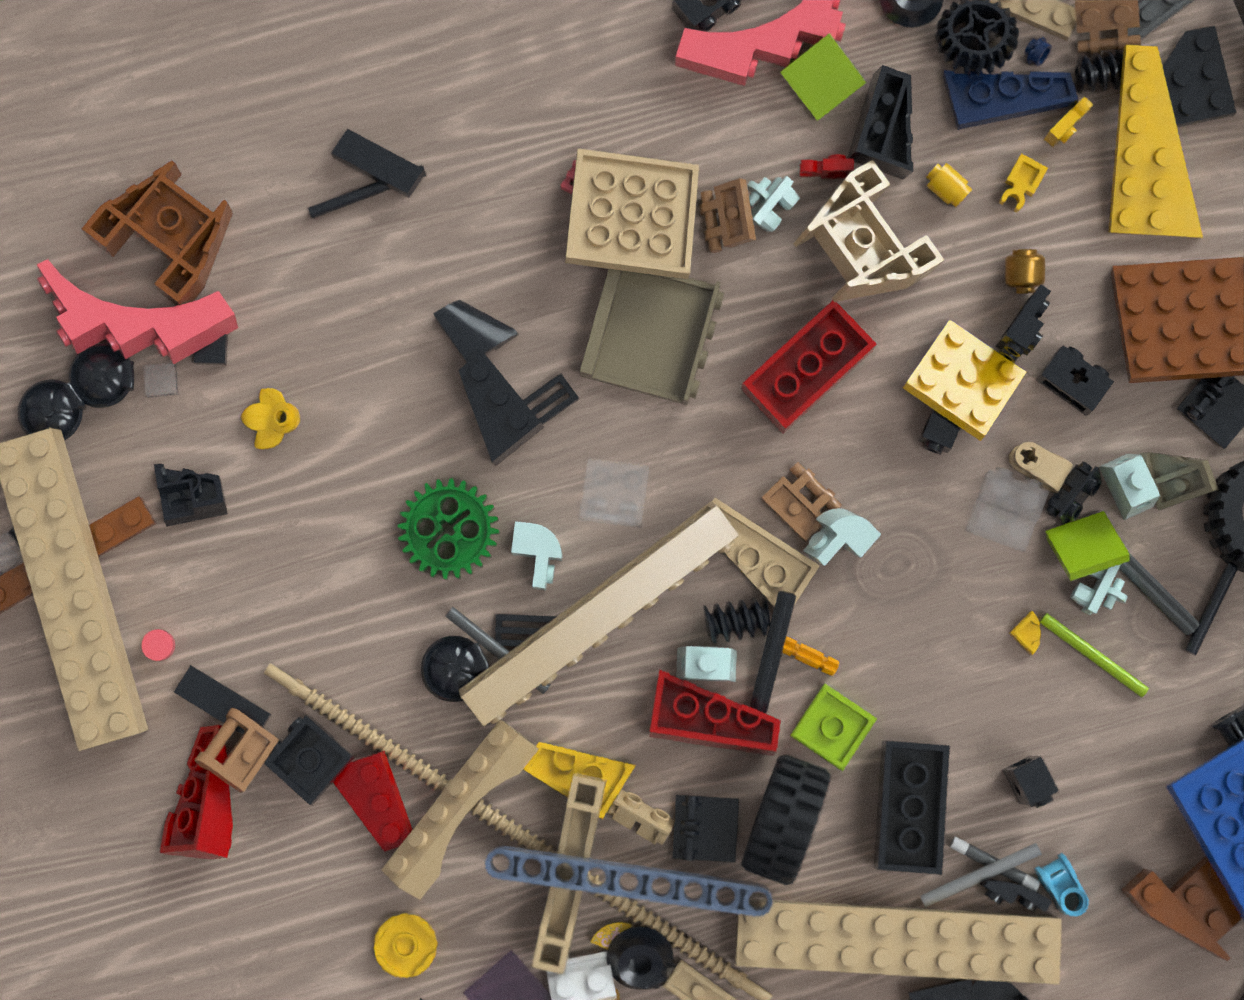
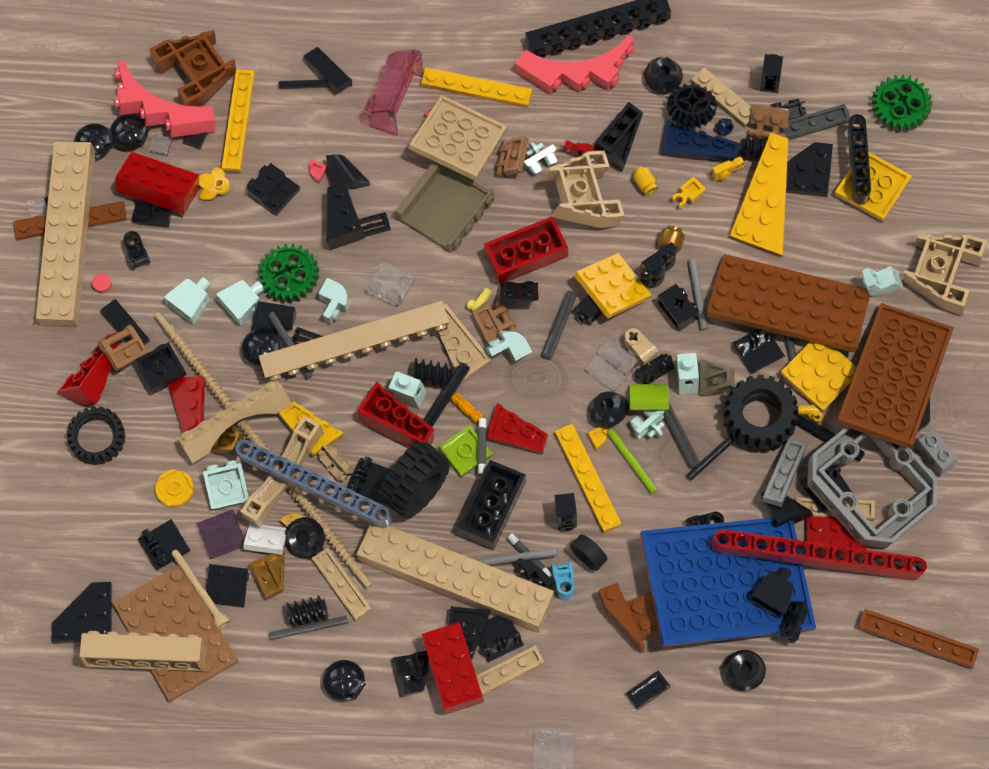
camera: 20 degrees right, 15 degrees down
lime tile [780,33,867,121] -> none
none -> black tyre [67,406,126,465]
none -> red brick [115,152,200,215]
none -> black piece [123,231,150,269]
none -> light aqua torso [164,277,211,325]
none -> light aqua plate [203,460,249,509]
none -> pearl gold wing [210,425,245,454]
none -> light aqua torso [216,280,264,327]
none -> yellow plate [222,69,255,172]
none -> black plate [247,163,300,216]
none -> black slope [252,301,297,334]
none -> coral tile [309,159,328,184]
none -> clear pink windscreen [365,49,424,136]
none -> yellow plate [421,67,532,108]
none -> light yellow arm [466,288,492,312]
none -> dark grey bar [478,418,486,475]
none -> red wing [487,403,548,454]
none -> black hinge [500,281,539,302]
none -> dark grey axle [542,291,577,360]
none -> yellow plate [555,424,622,533]
none -> black tyre [570,534,607,571]
none -> black piece [588,391,629,429]
none -> light grey bar [688,259,708,331]

